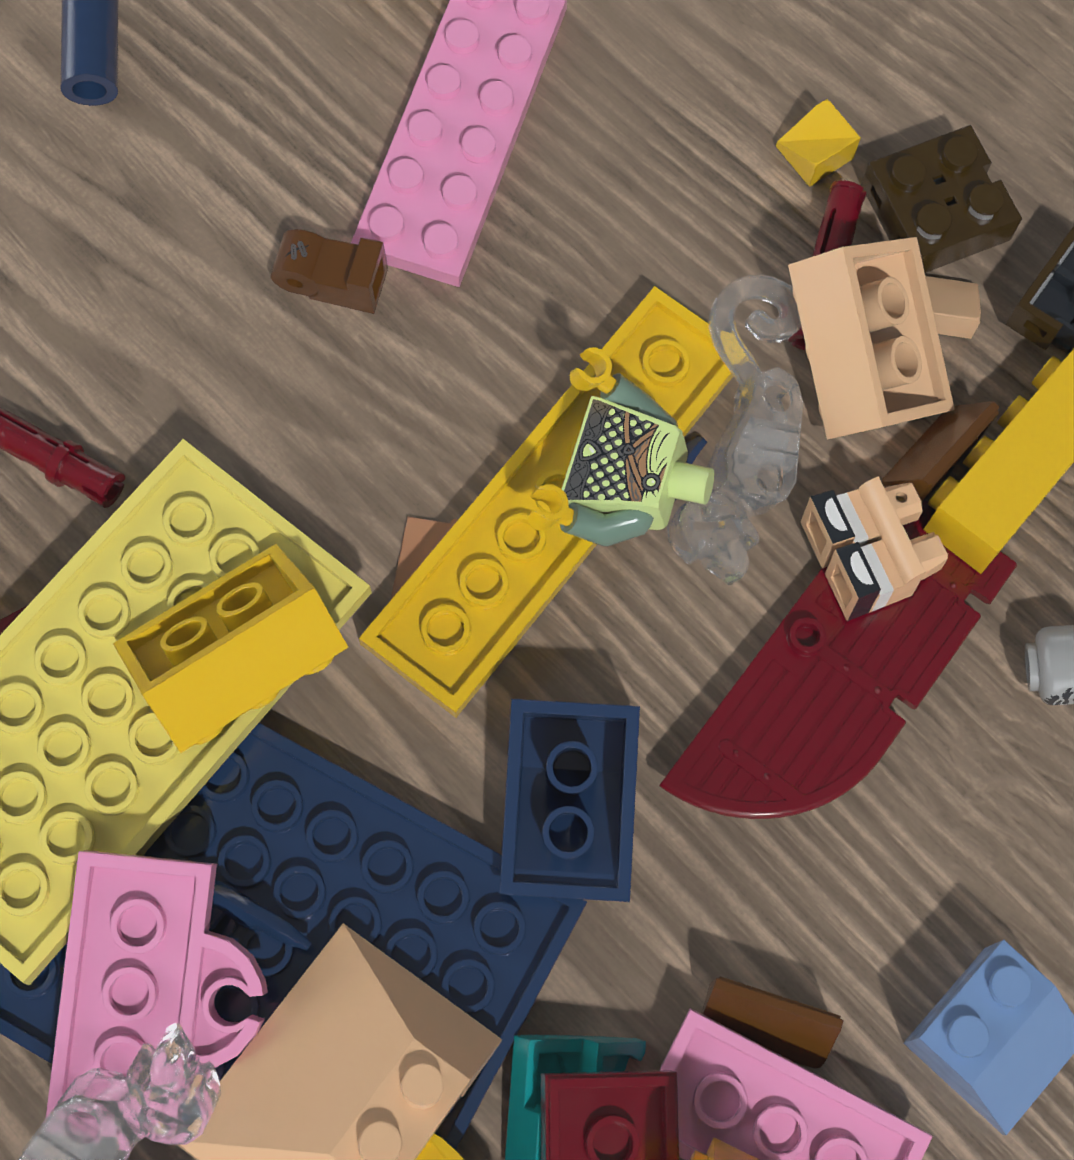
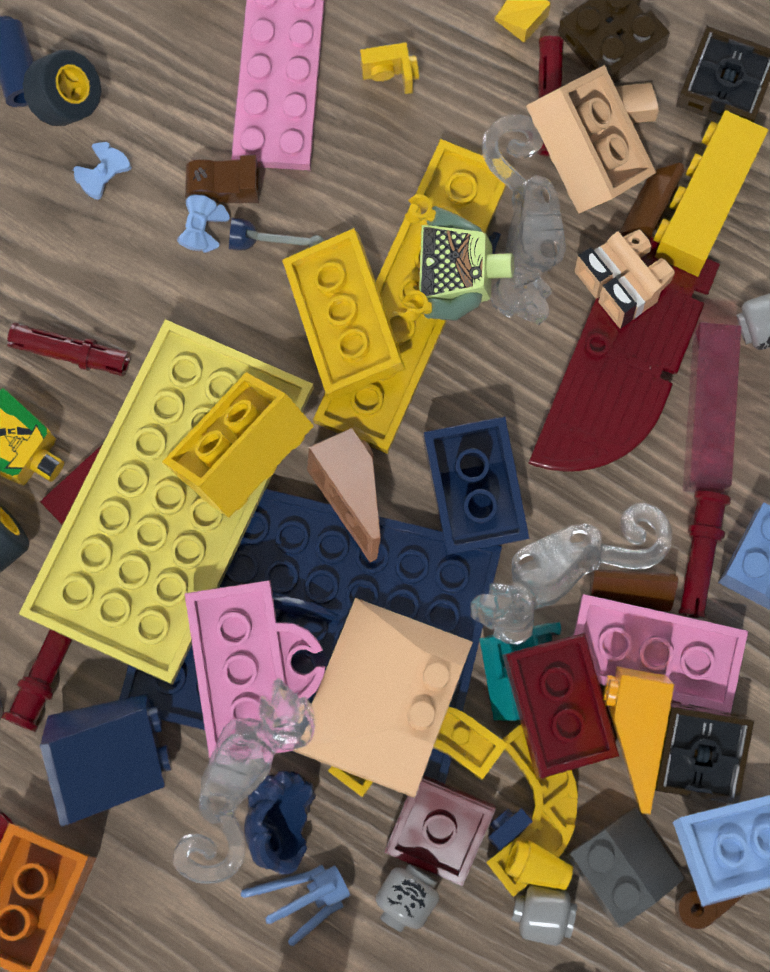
camera: 10 degrees left, 5 degrees up
none -> black wheel [23,50,102,126]
none -> light blue piece [73,142,132,200]
none -> light blue piece [177,195,230,253]
none -> hinge [229,218,324,251]
none -> yellow plate [282,228,406,400]
none -> nougat slope [307,428,380,562]
none -> yellow bracket [360,42,419,94]
none -> clear animal [471,503,672,644]
none -> dark red pin [678,491,731,619]
none -> clear pink brick [683,322,741,494]

